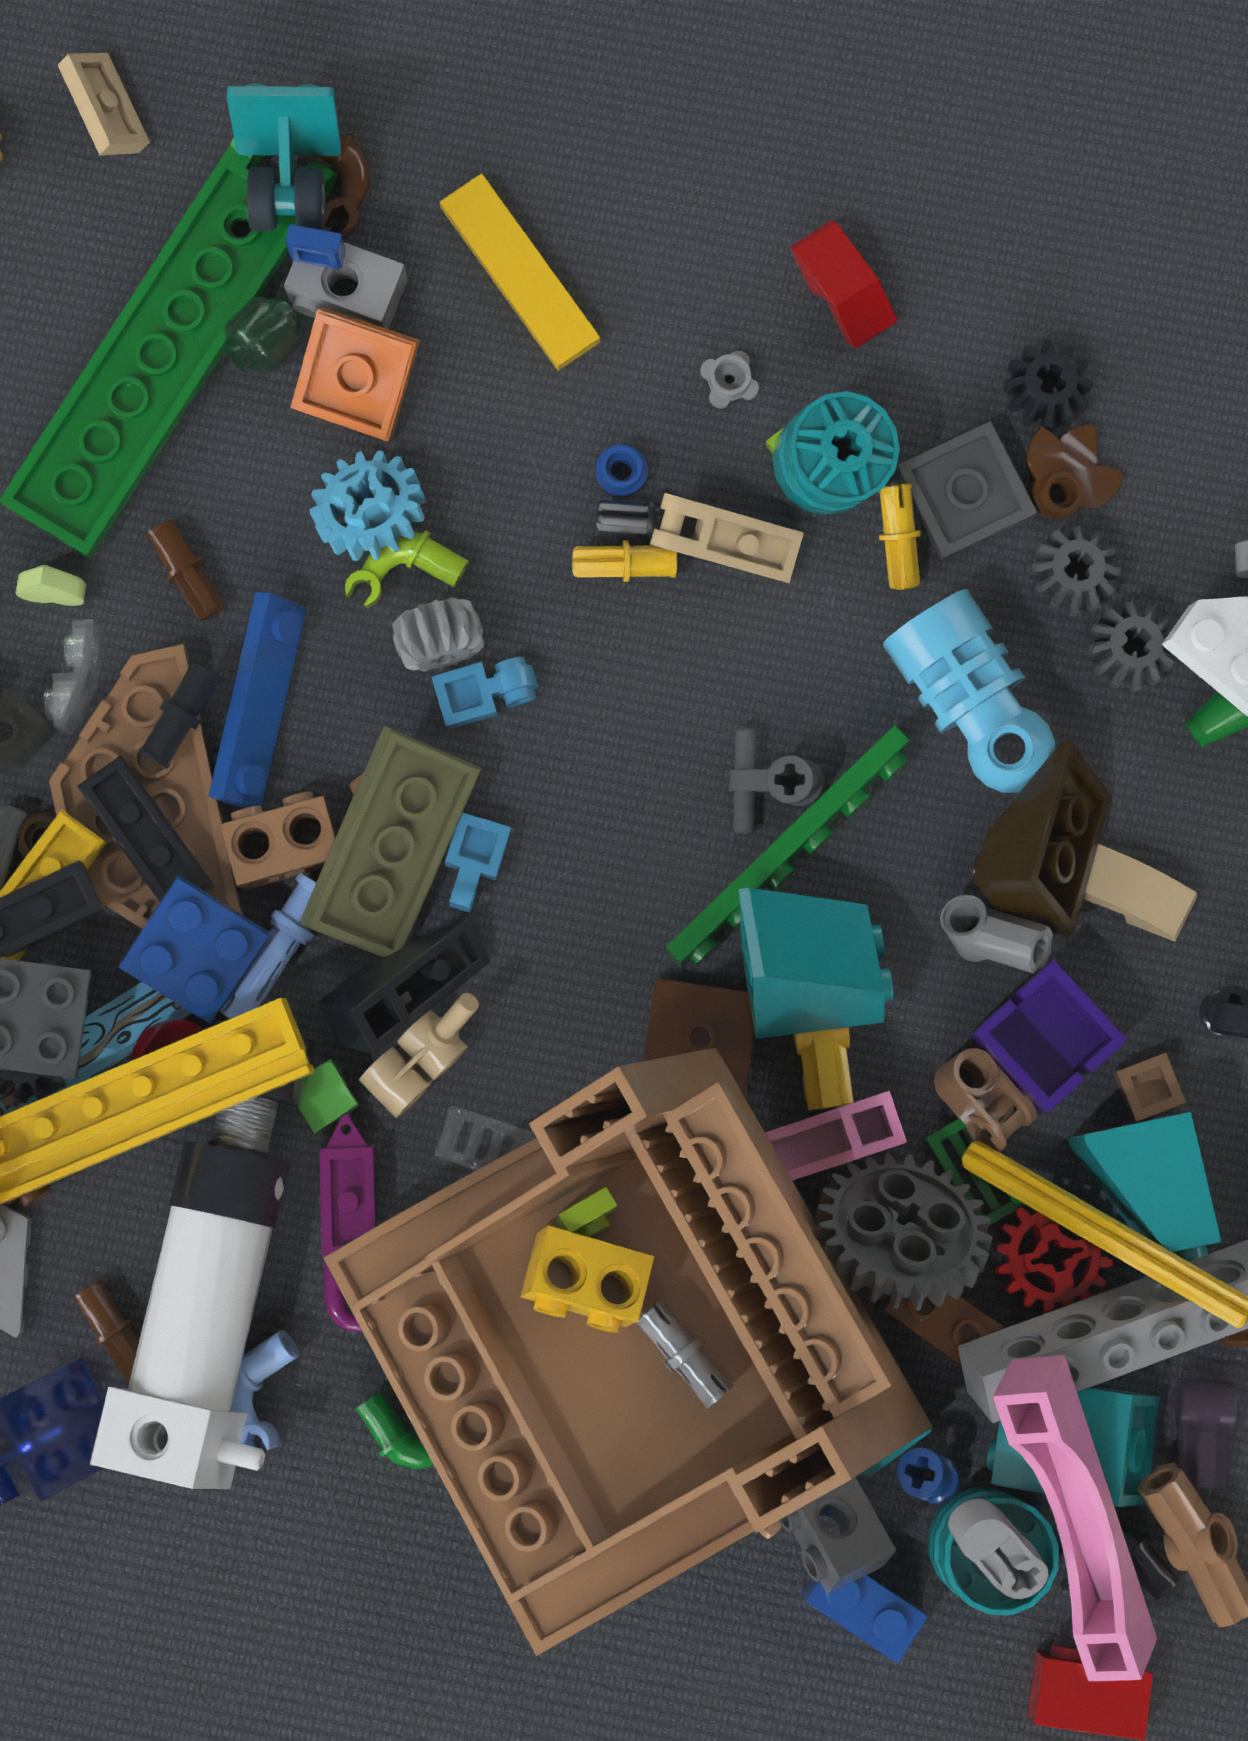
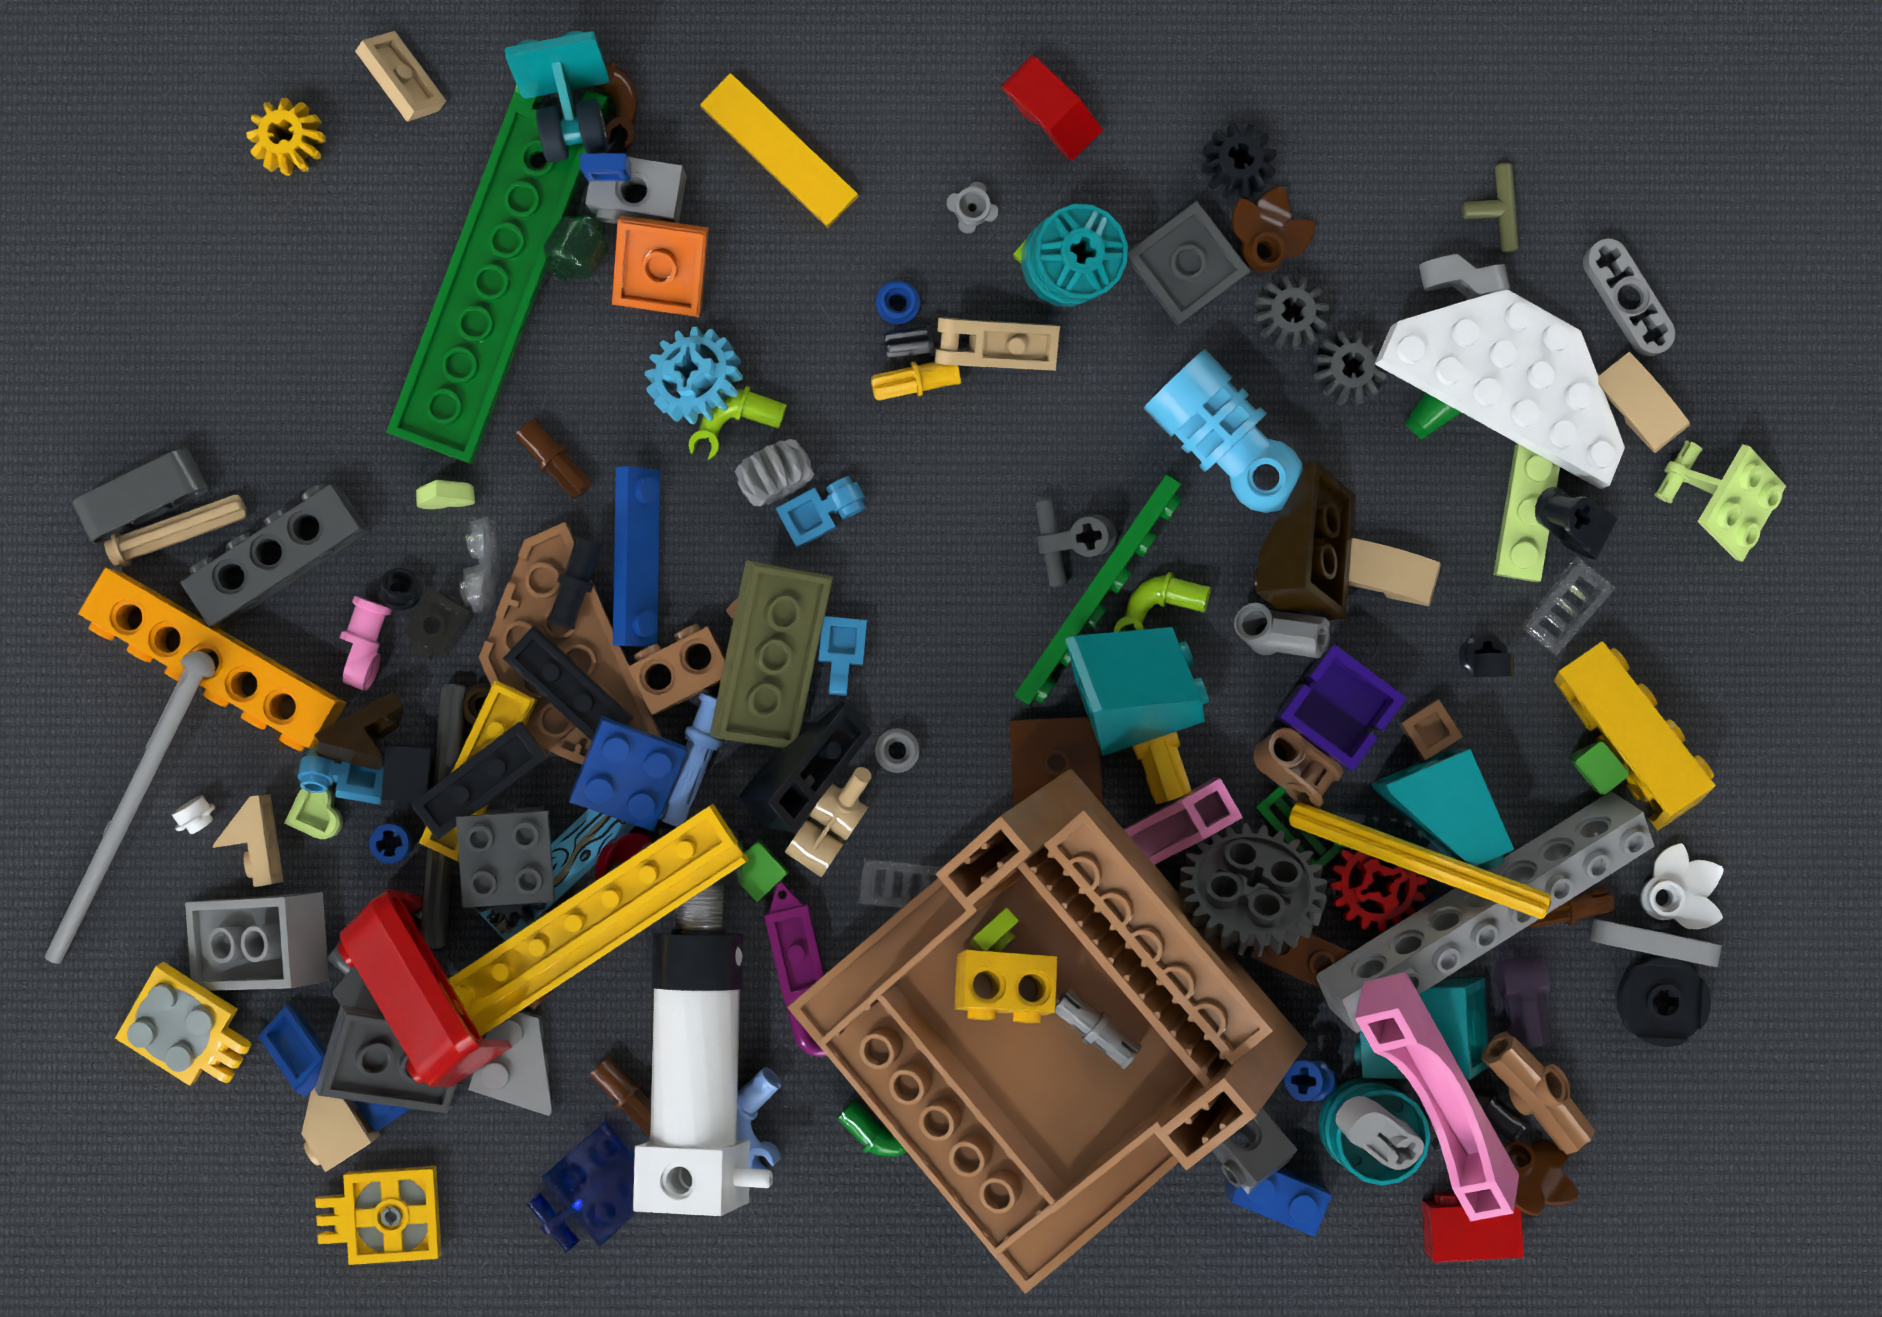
camera: 10 degrees left, 5 degrees up
yellow axle [878,483,921,590] -> none
none -> light grey plate [875,728,920,773]
none -> lime piece [1114,572,1211,632]
none -> reddish brown plate [1503,1141,1579,1216]

